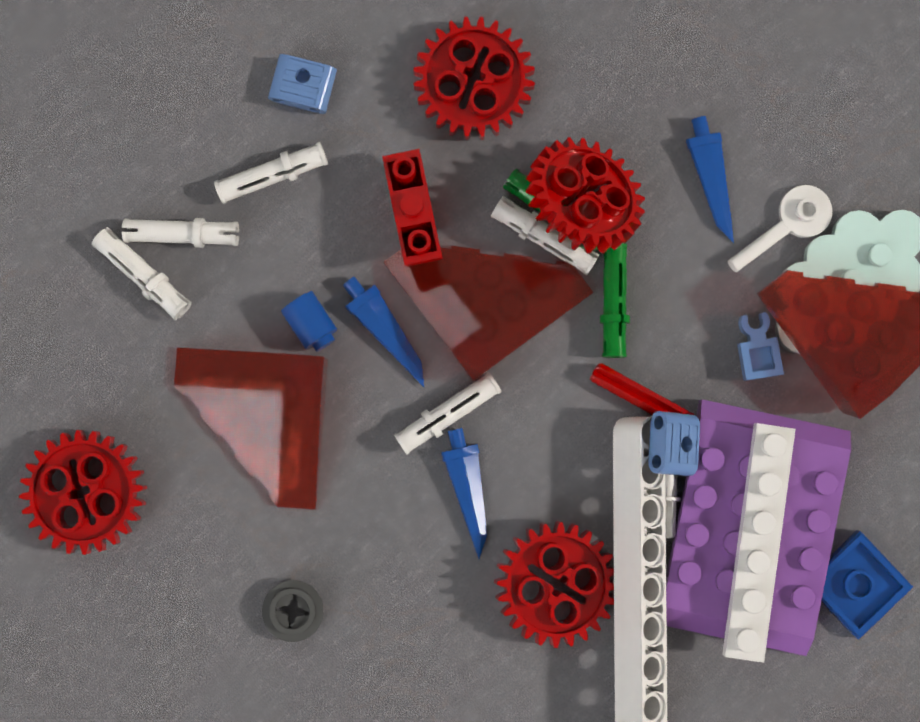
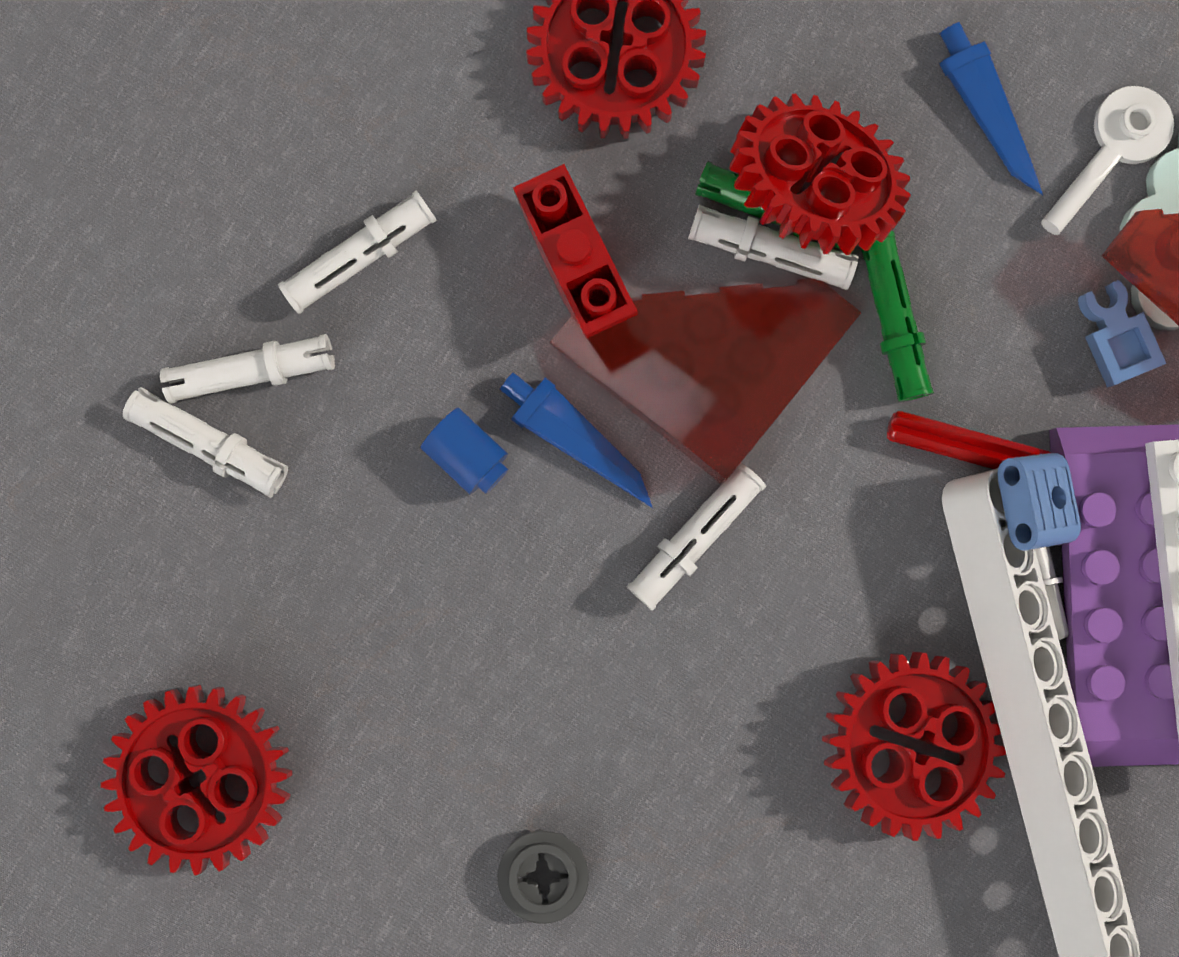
camera: 10 degrees left, 0 degrees up
clear red slope [174,347,328,510] -> none
medium blue piece [268,54,337,114] -> none
blue bar [441,428,487,559] -> none

